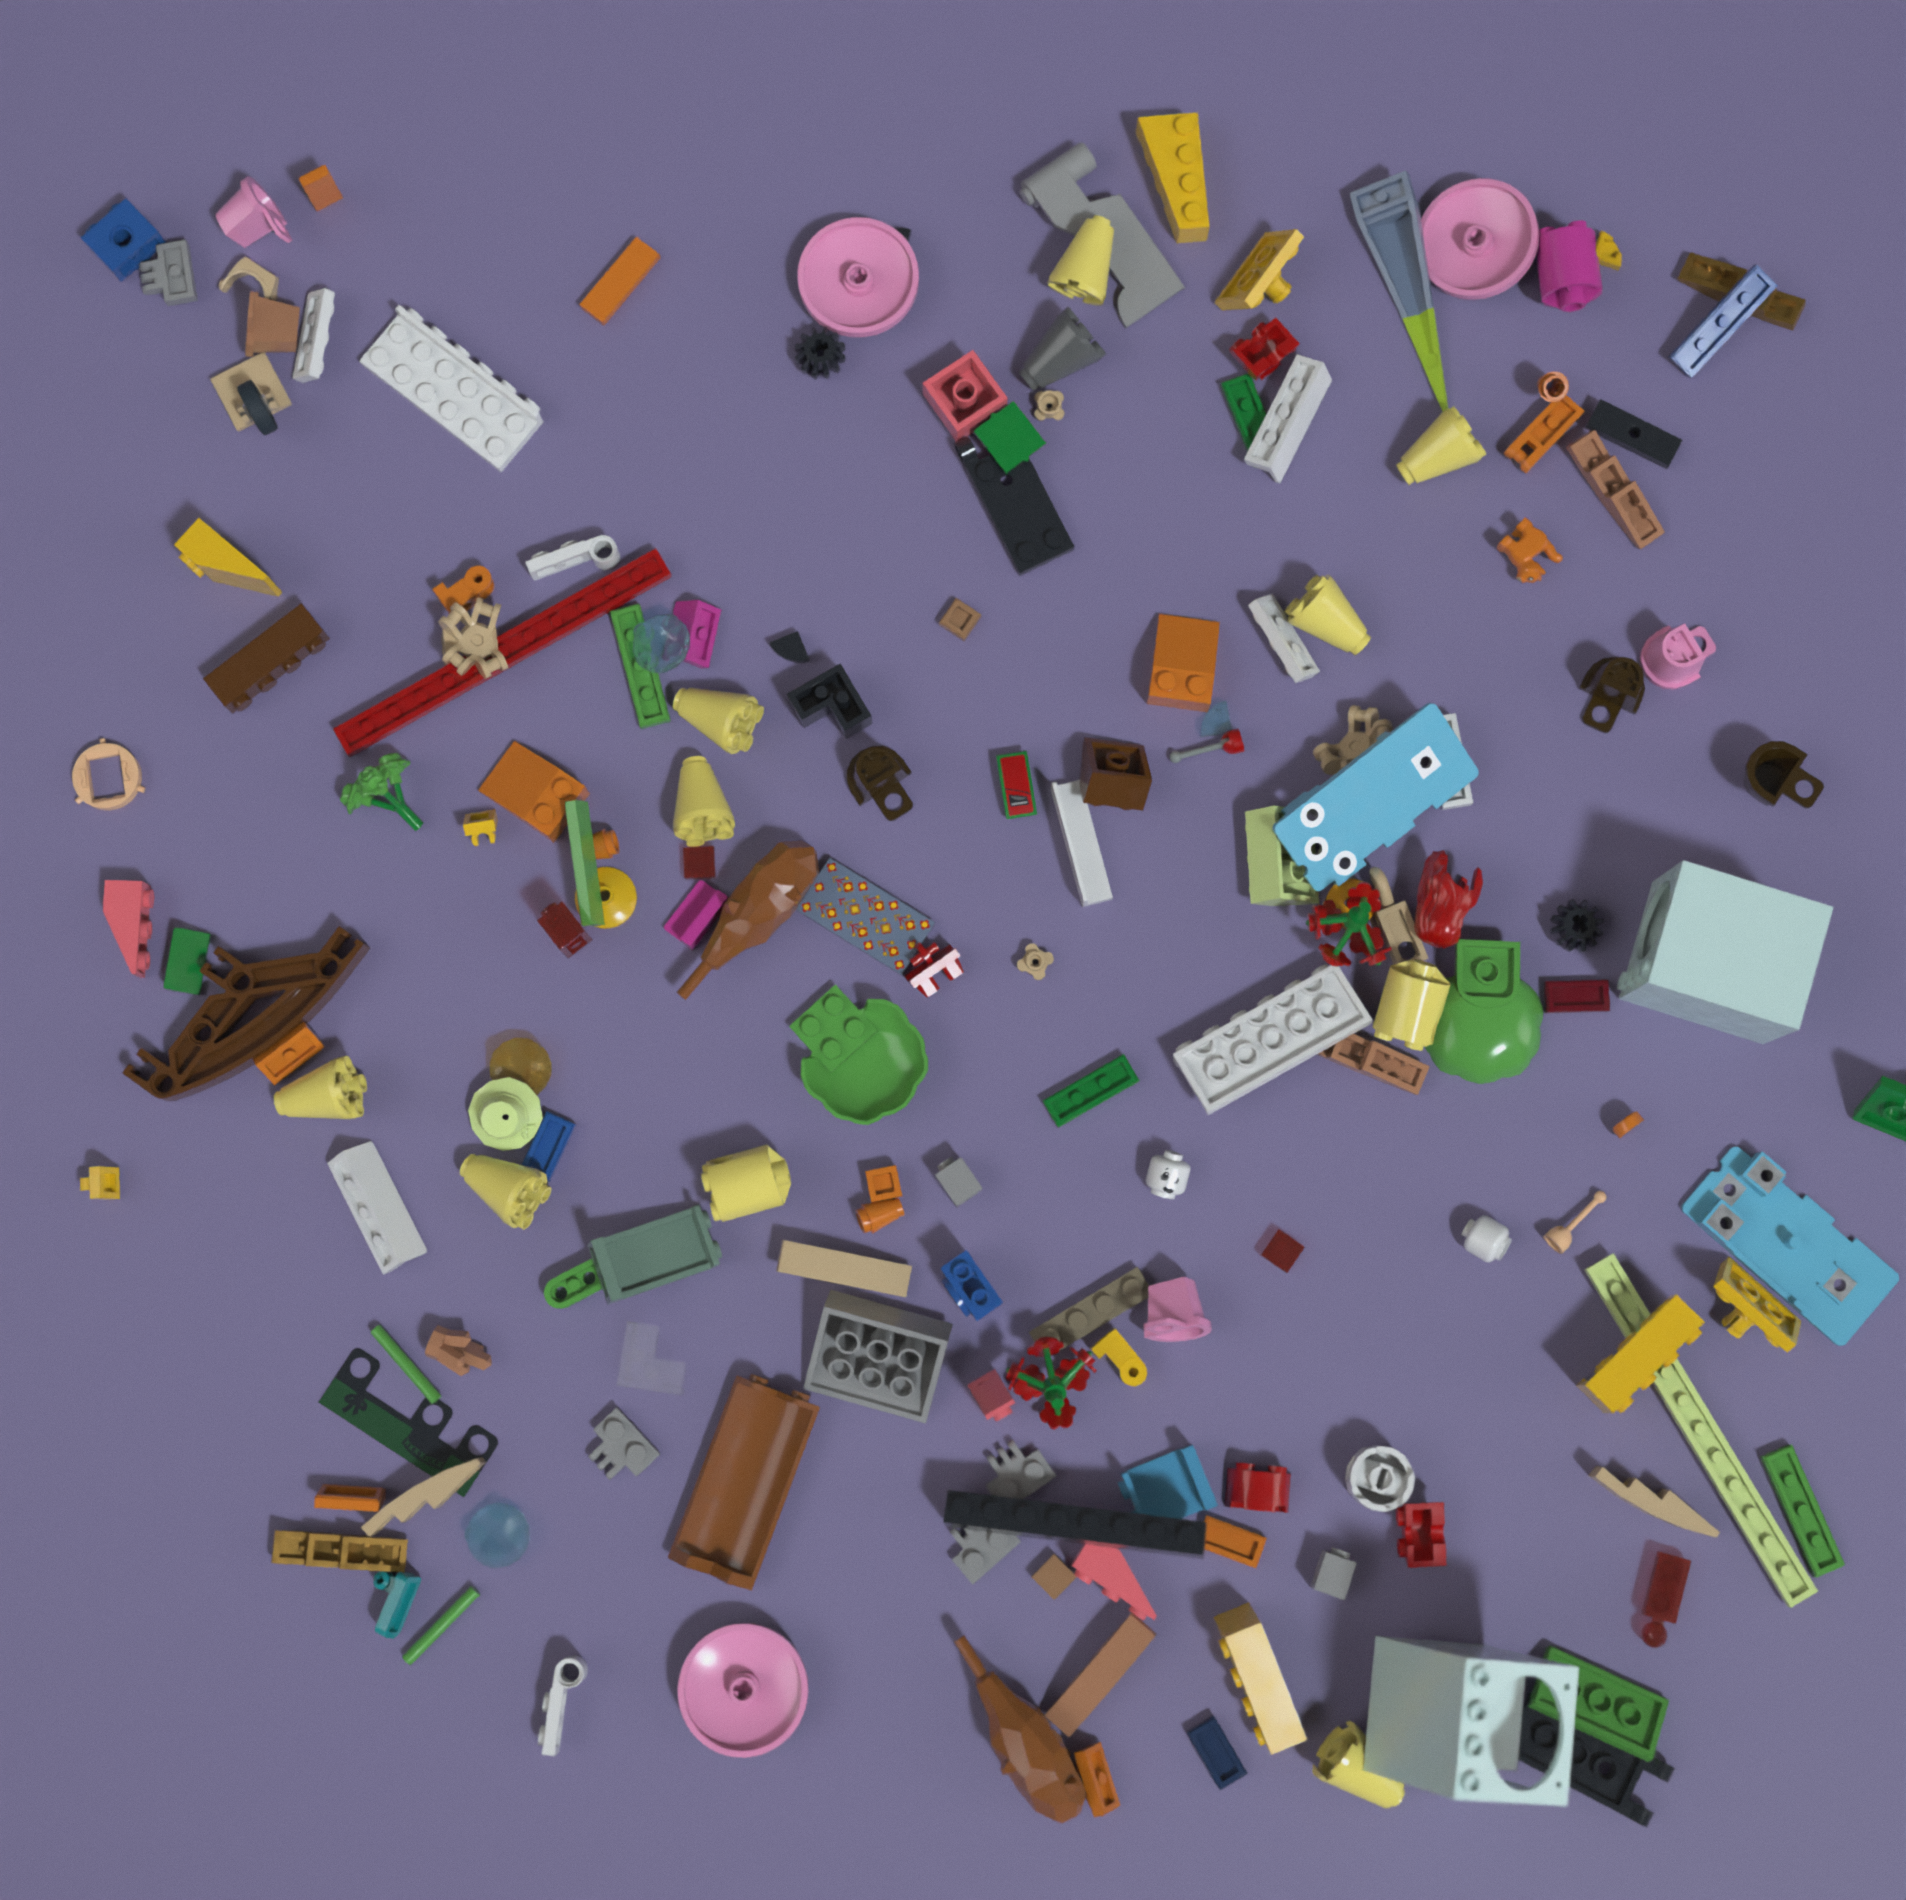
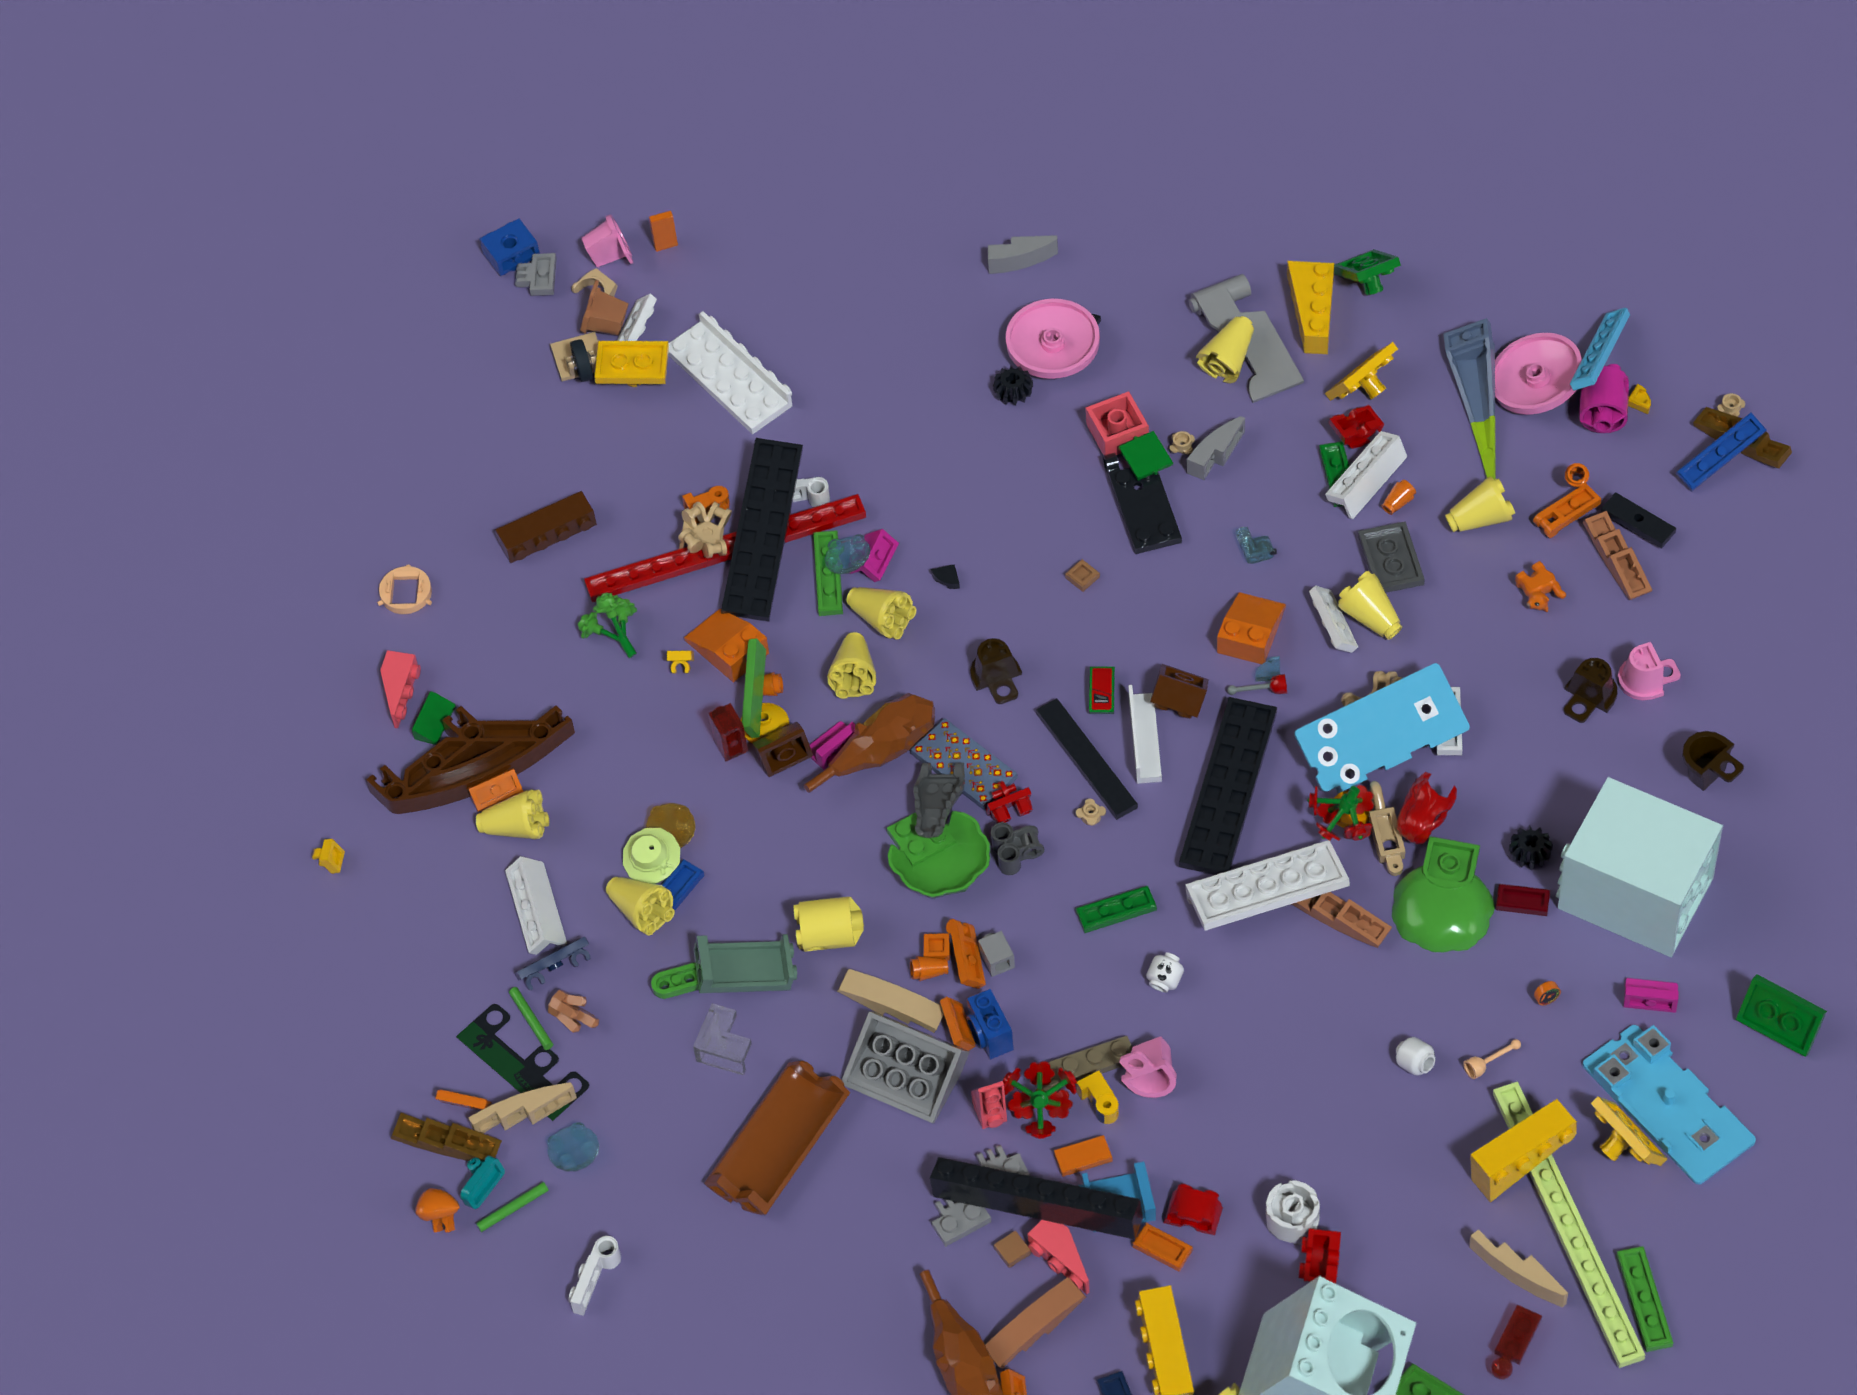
camera: 15 degrees right, 25 degrees down
yellow slope [174,518,282,597] -> none
orange tile [579,237,661,326] -> none
light grey hinge [588,1407,661,1480] -> none
bright pink dish [678,1623,809,1758] -> none
clear red tile [683,846,716,880] -> none
black brick [787,663,873,739] -> none
dark grey cone [1019,306,1106,391] -> none
yellowish green slope [1245,805,1319,906] -> none
clear red tile [1260,1229,1305,1274] -> none
light grey brick [1310,1547,1357,1600] -> none
light yellow cylinder [1372,959,1451,1051] -> none
none -> orange piece [415,1188,460,1232]
none -> dark blue plate [515,937,590,991]
none -> yellow plate [595,341,669,387]
none -> black plate [721,438,803,622]
none -> reddish brown slope [753,722,813,777]
none -> dark grey animal [913,763,965,838]
none -> orange tile [940,997,976,1051]
none -> orange plate [946,919,986,989]
none -> light grey slope [988,235,1058,274]
none -> dark grey piece [991,822,1045,875]
none -> black tile [1036,698,1138,820]
none -> orange tile [1054,1135,1113,1177]
none -> black plate [1179,697,1277,875]
none -> light grey slope [1187,416,1245,480]
none -> clear light blue piece [1235,527,1277,564]
none -> green plate [1334,249,1401,295]
none -> dark grey plate [1358,521,1425,593]
none -> orange cone [1381,480,1416,515]
none -> medium azure tile [1570,308,1630,391]
none -> dark pink panel [1624,978,1679,1013]
none -> tan plate [1717,393,1745,417]

